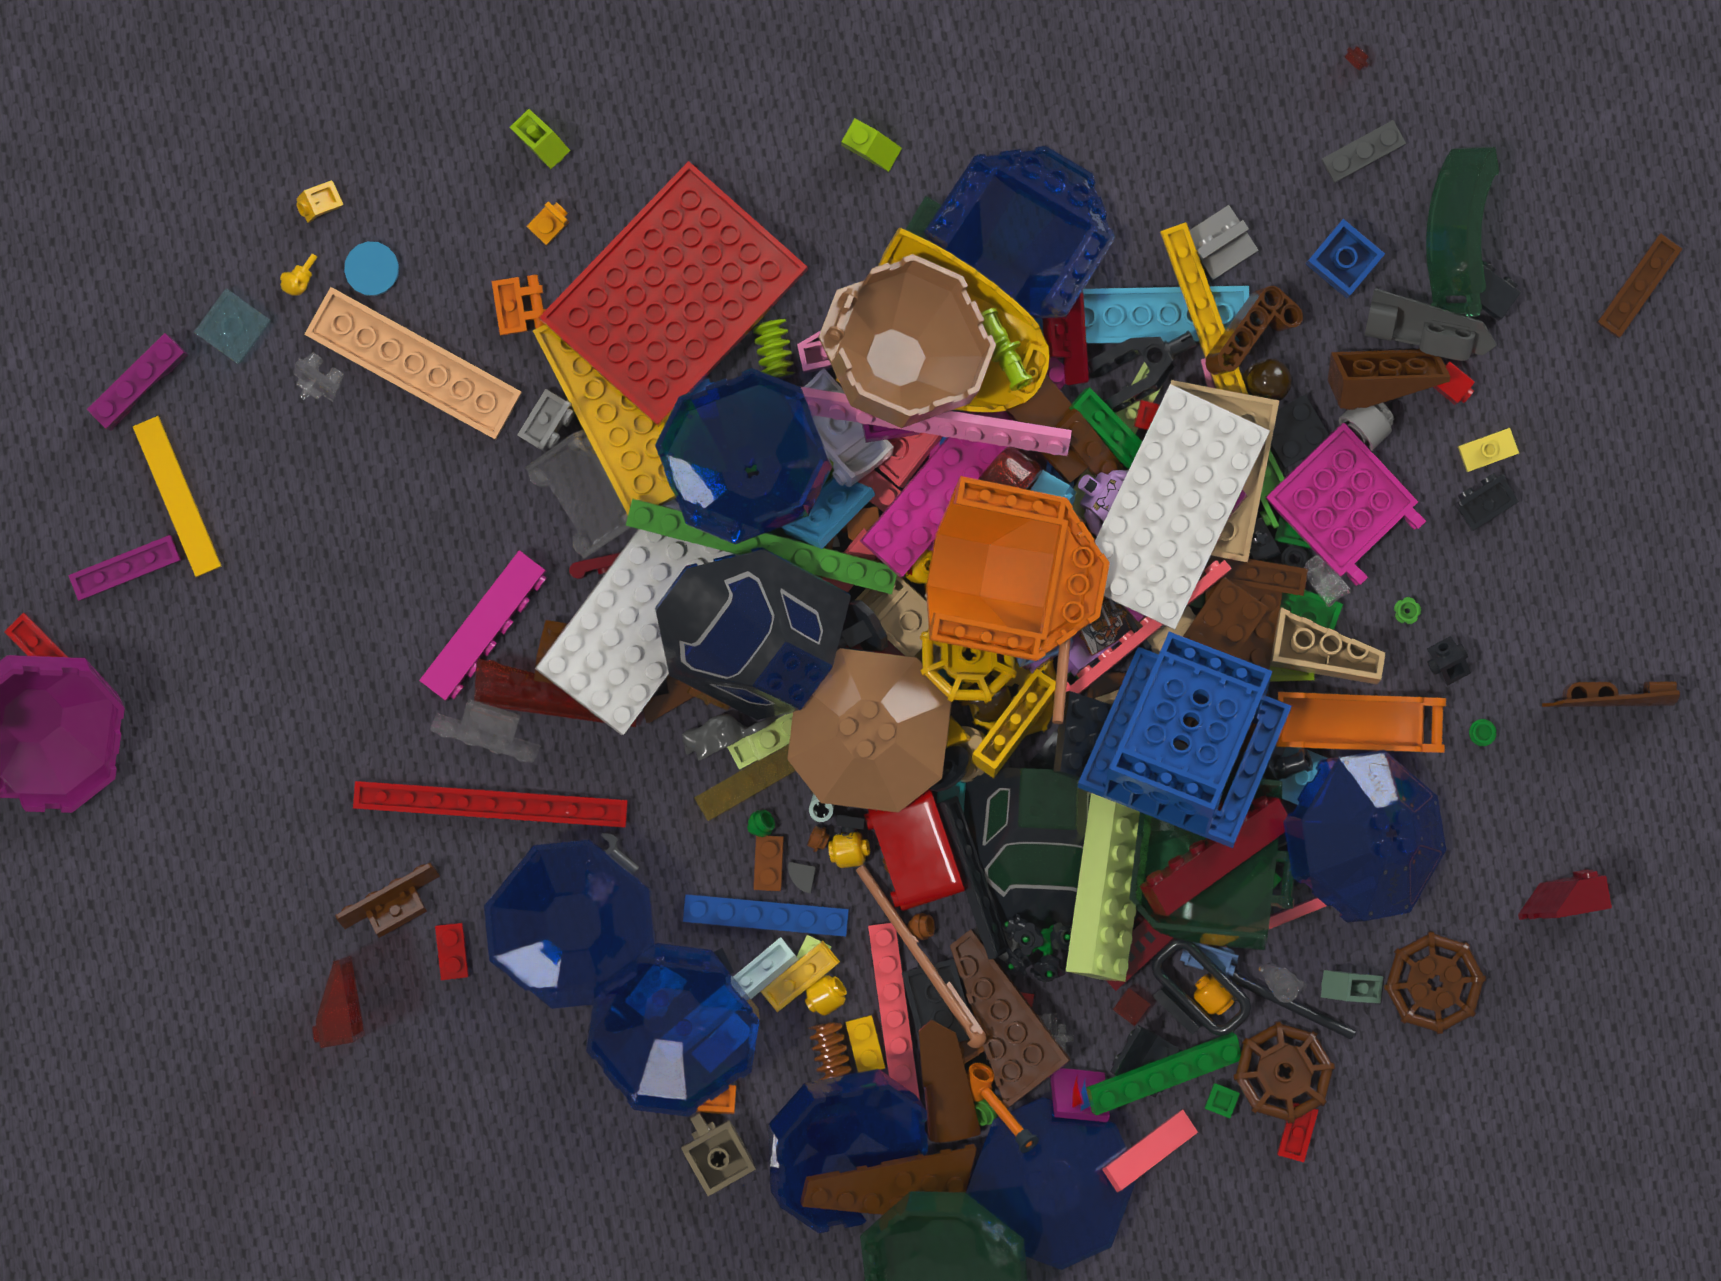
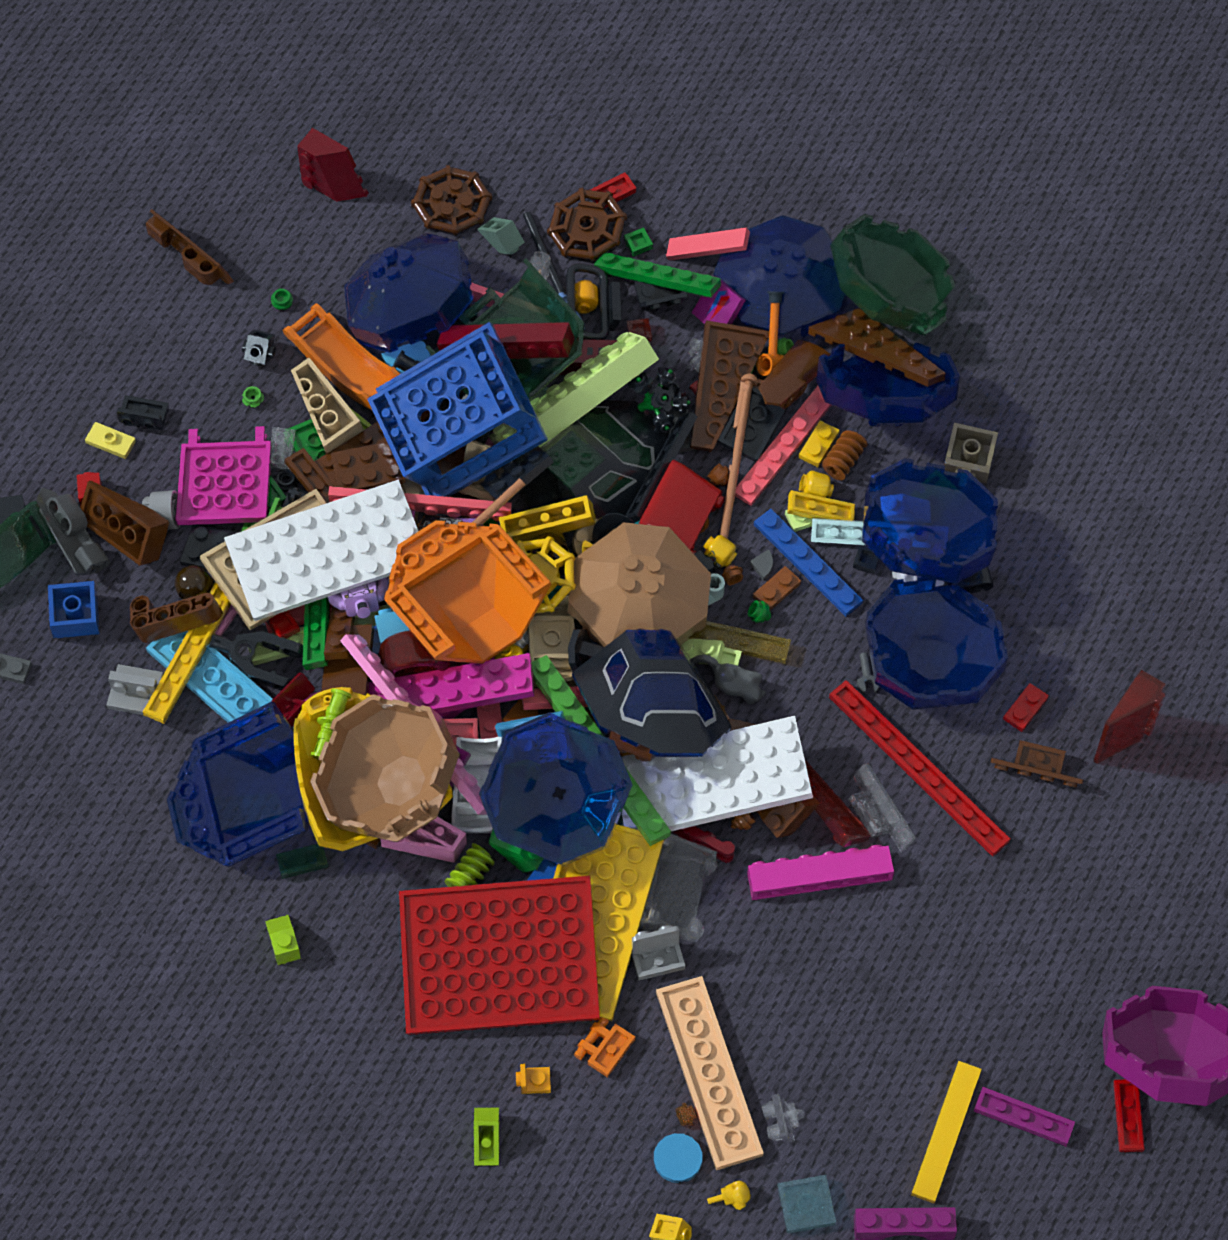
camera: 135 degrees left, 25 degrees down
none -> clear orange plate [676,1102,696,1126]

